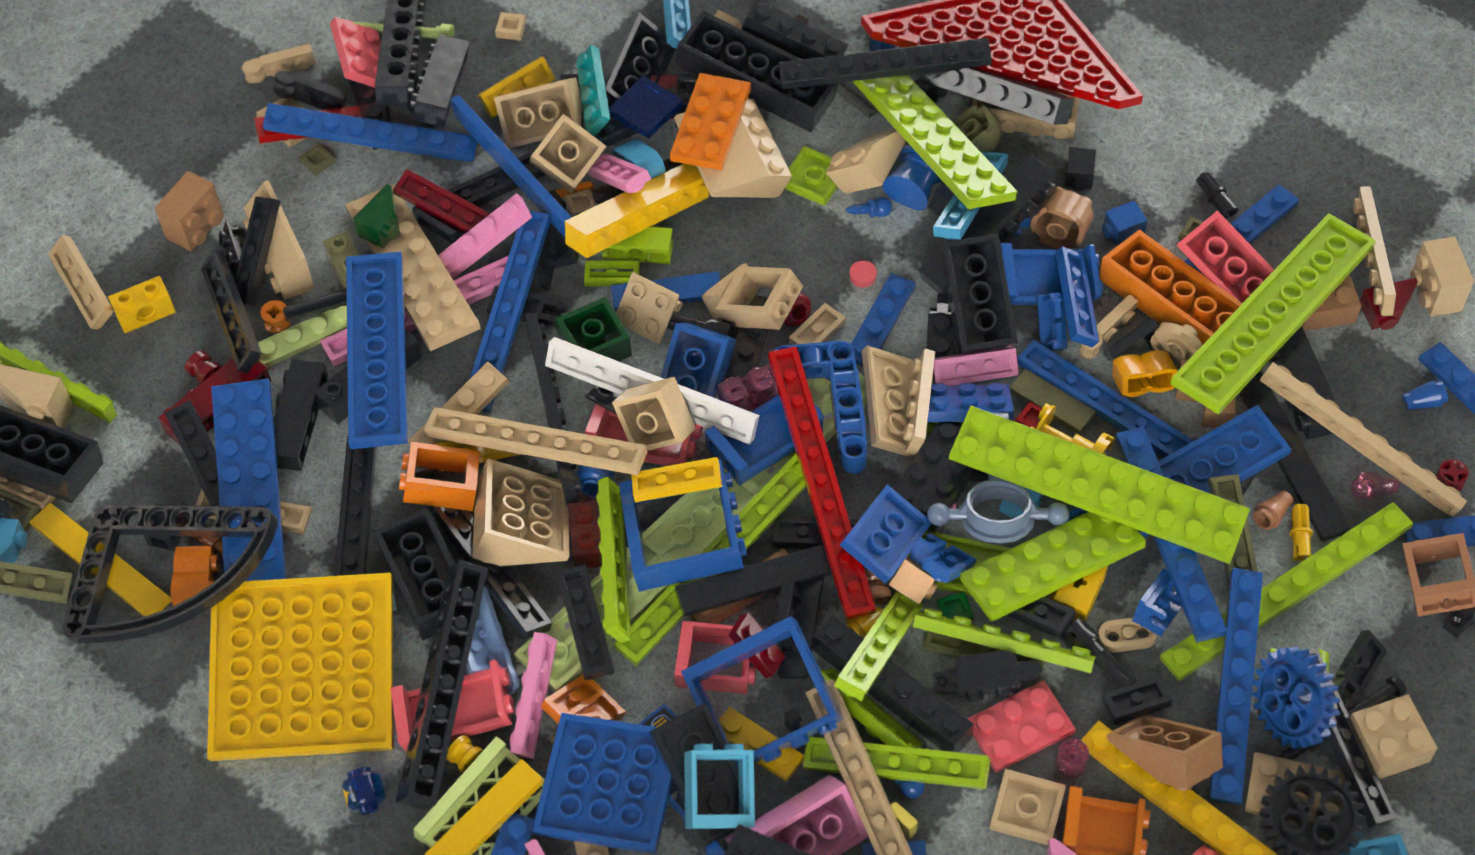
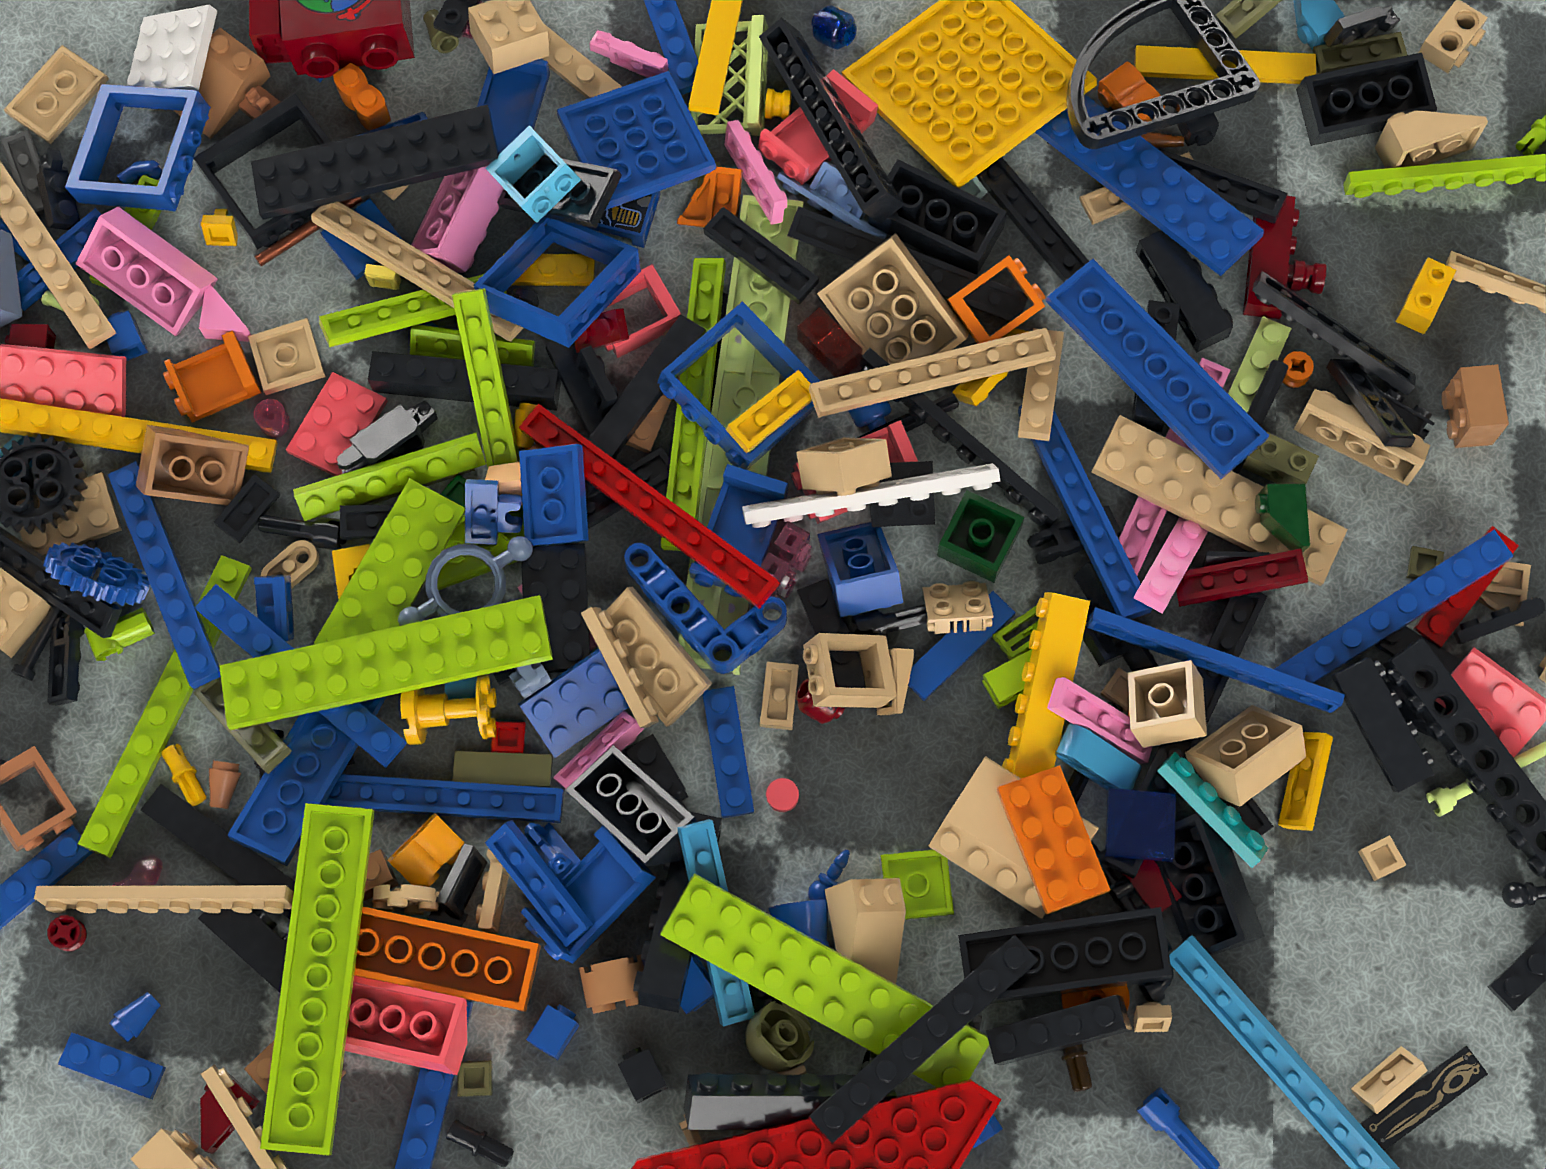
camera: 145 degrees right, 15 degrees up
lime plate [596,477,631,643] -> none

